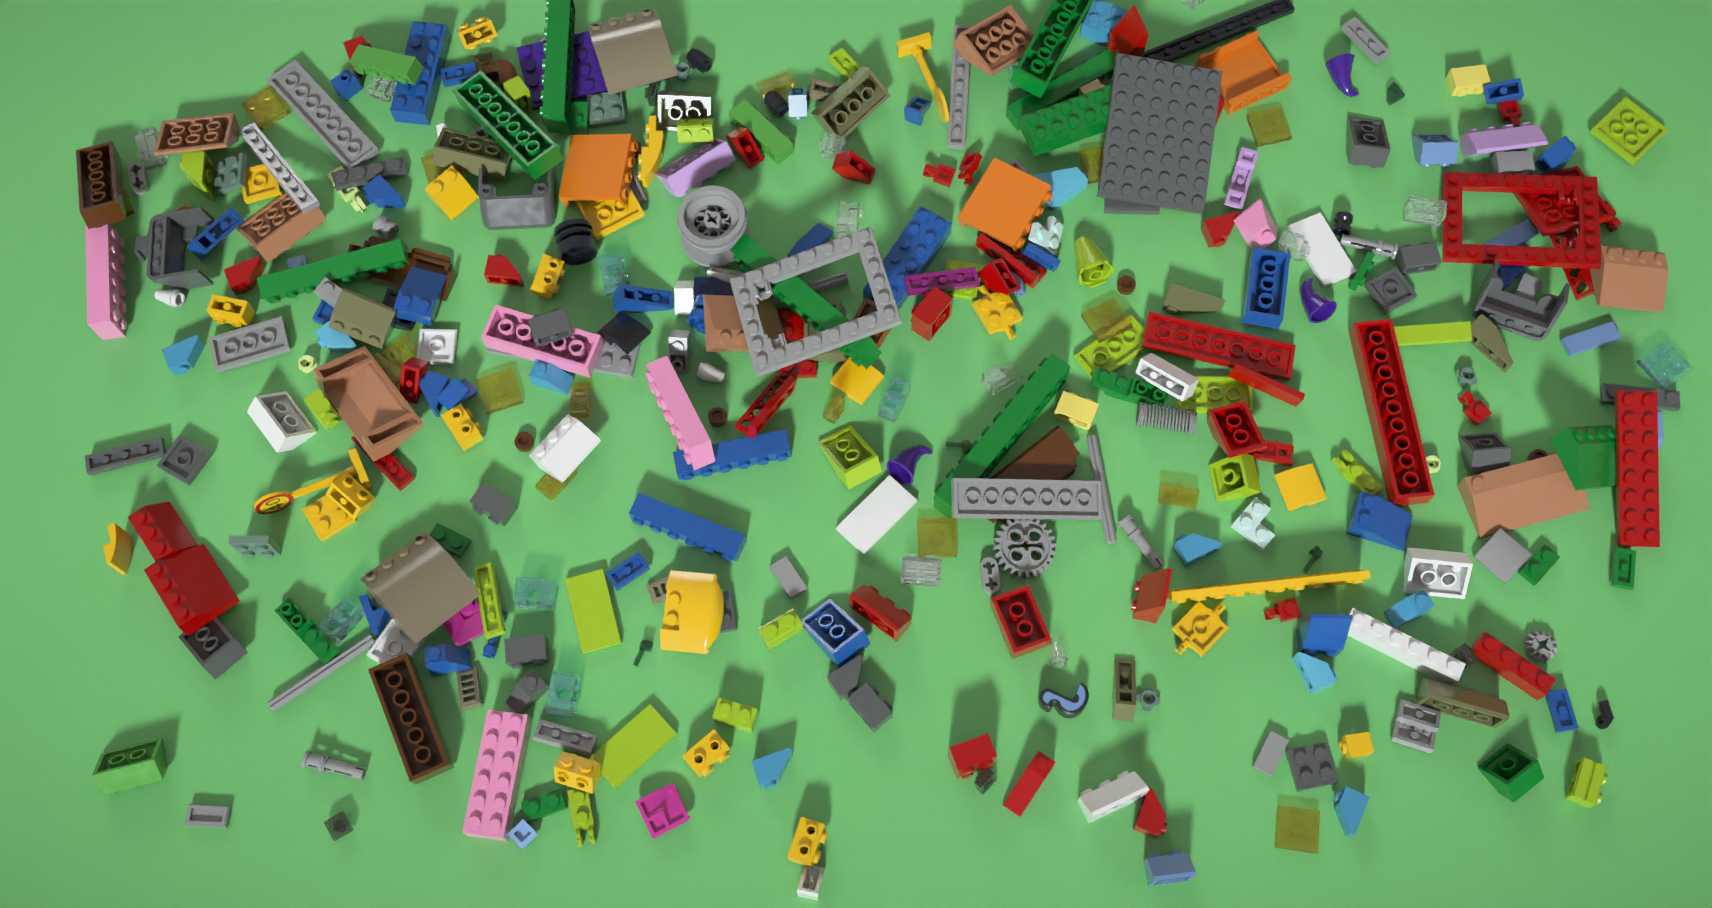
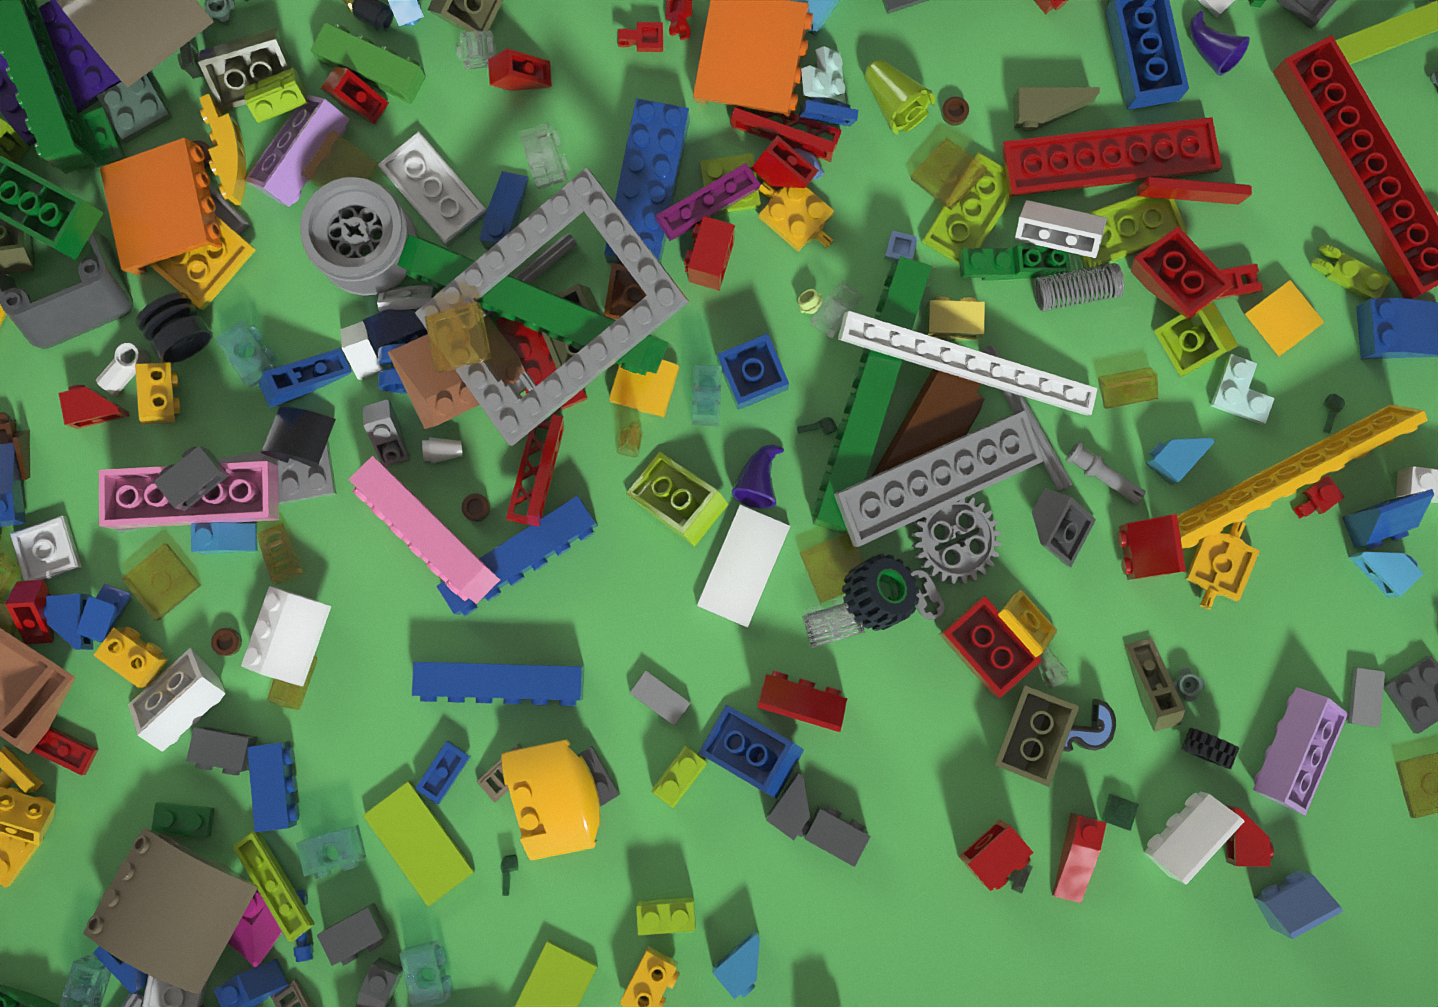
camera: 20 degrees left, 15 degrees up
none -> white piece [96,343,151,396]
none -> white slope [128,648,226,752]
none -> blue brick [247,741,300,832]
none -> clear yellow tile [301,130,378,188]
none -> white tile [378,131,487,246]
none -> clear yellow tile [425,302,492,373]
none -> blue brick [717,333,789,410]
none -> yellowish green plate [797,289,823,314]
none -> white plate [838,311,1098,415]
none -> black wheel [842,554,919,631]
none -> light blue plate [884,230,918,262]
none -> olive slope [995,685,1080,787]
none -> yellow tile [998,589,1057,657]
none -> dark grey slope [1032,488,1096,567]
none -> clear green plate [1101,794,1139,831]
none -> black tyre [1181,728,1239,769]
none -> lavender slope [1253,687,1348,816]

